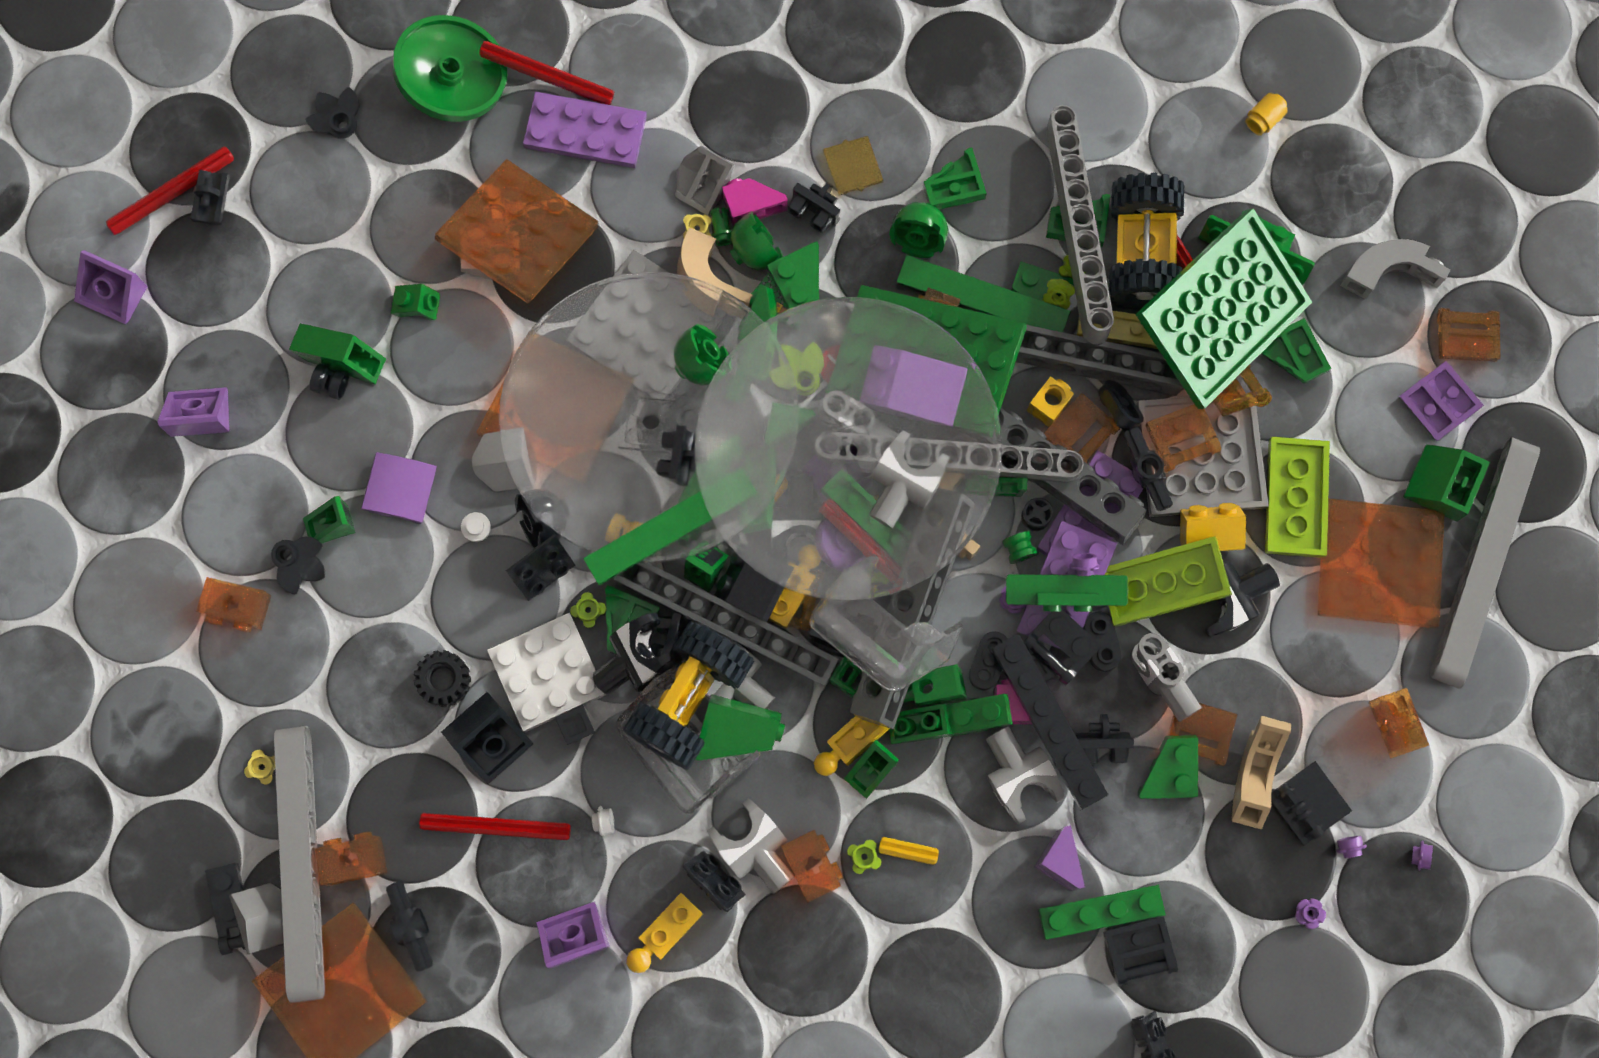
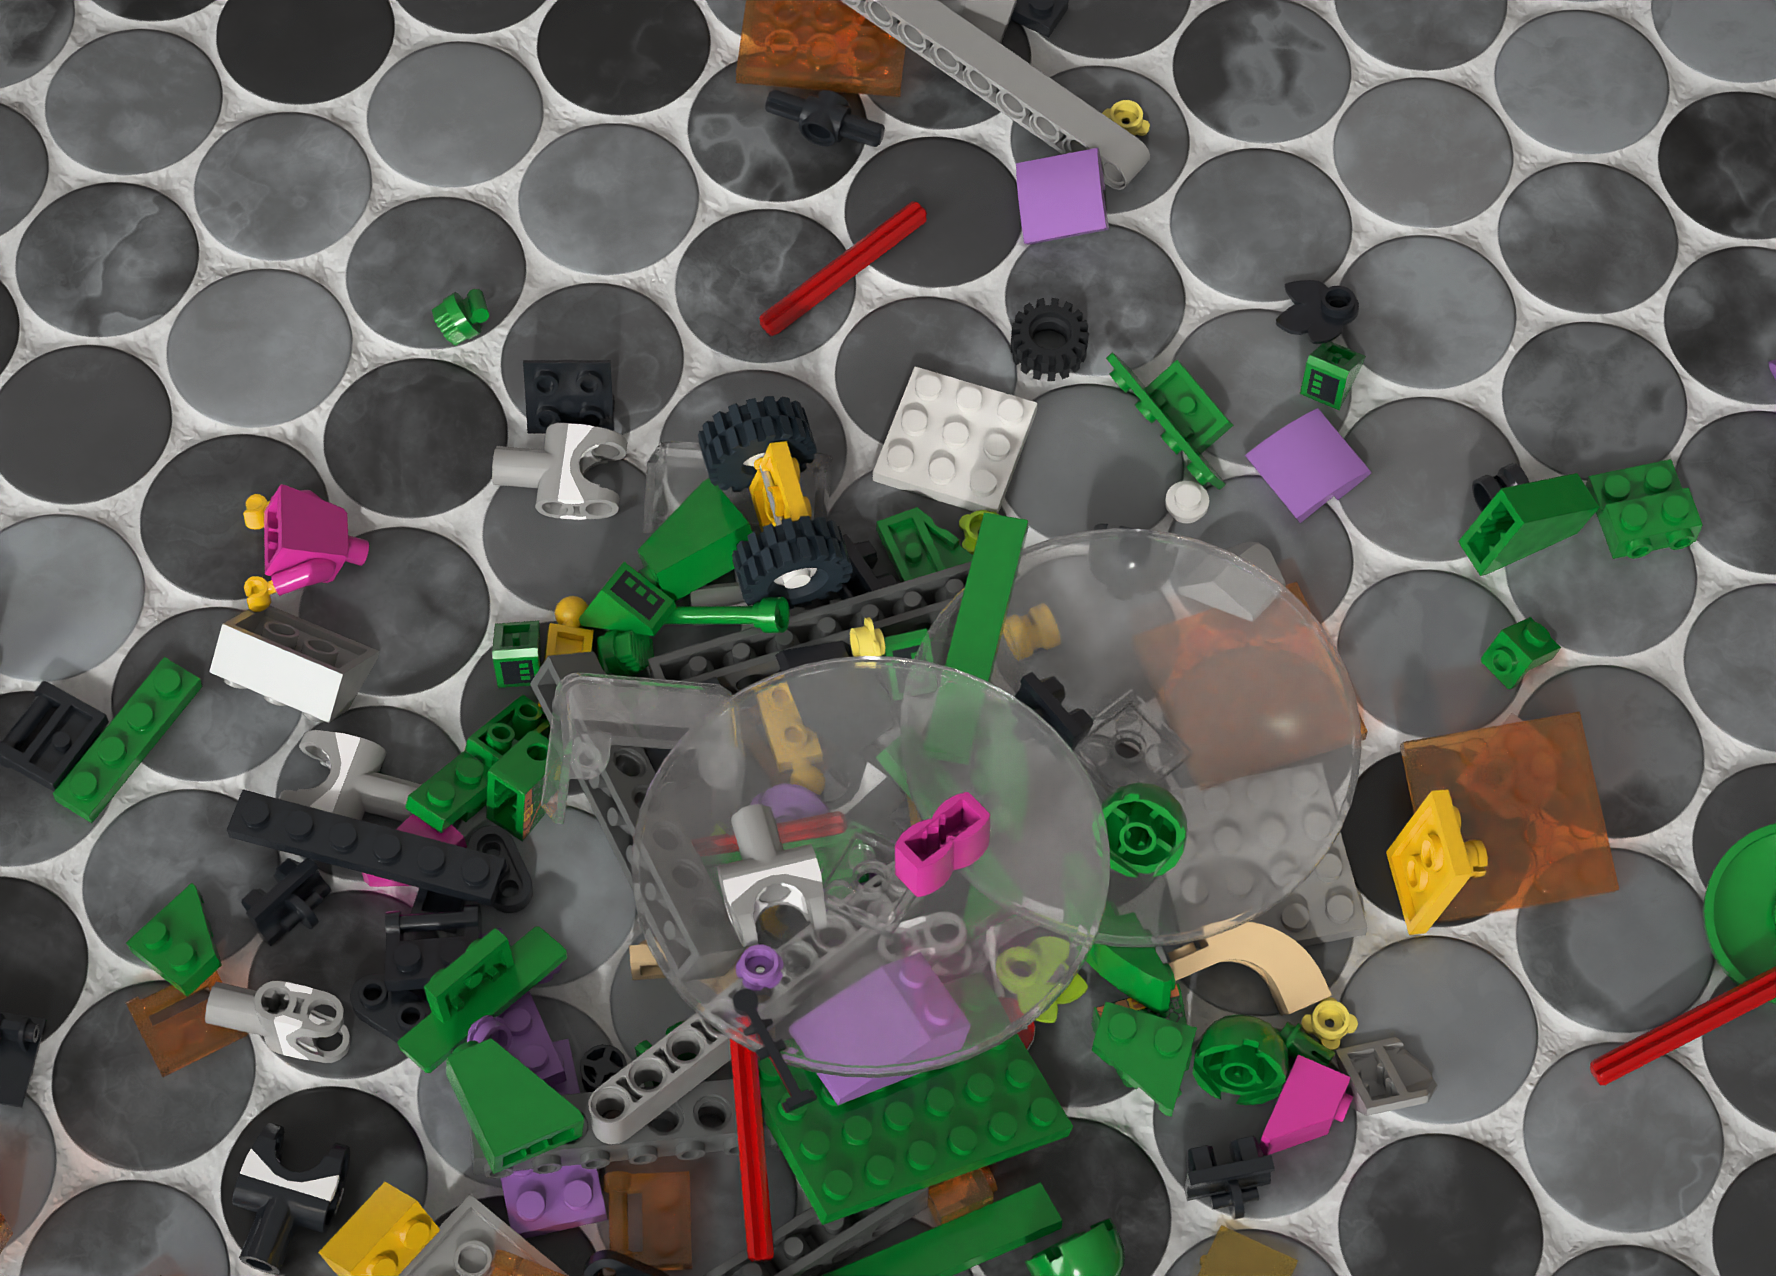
camera: 135 degrees right, 15 degrees down
medium lavender slope [158,387,229,437] -> none
clear orange brick [196,577,271,633] -> none
clear orange brick [315,832,388,887] -> none
black slope [441,692,533,784] -> none
black hinge [506,534,575,601] -> none
medium lavender plate [523,92,647,168] -> none
medium lavender slope [537,902,610,968] -> none
black plate [555,705,595,745] -> none
white plate [592,806,614,836] -> none
black connector [593,613,681,694] -> none
yellow plate [626,893,703,973] -> none
clear orange brick [781,830,843,903] -> none
lime plate [847,840,882,874] -> none
yellow axle [879,837,939,865] -> none
green wheel [1002,531,1038,564] -> none
yellow brick [1027,376,1074,428] -> none
medium lavender slope [1034,825,1085,891] -> none
lime plate [1105,536,1232,627] -> none
black axle [1124,427,1173,511] -> none
tan arch [1232,716,1291,830] -> none
none -> slope [209,606,380,723]
none -> dark pink torso [243,484,369,612]
none -> green piece [432,289,489,346]
none -> green slope [446,1038,584,1174]
none -> green slope [579,562,676,636]
none -> green piece [597,629,654,678]
none -> green piece [664,597,790,633]
none -> red axle [729,1018,774,1261]
none -> black piece [733,989,817,1114]
none -> medium lavender plate [736,945,784,991]
none -> light yellow plate [850,617,885,670]
none -> dark pink brick [895,792,990,897]
none -> medium lavender slope [1016,148,1109,245]
none -> green bracket [1106,352,1234,490]
none -> yellow plate [1386,789,1488,935]
none -> green plate [1586,459,1703,559]

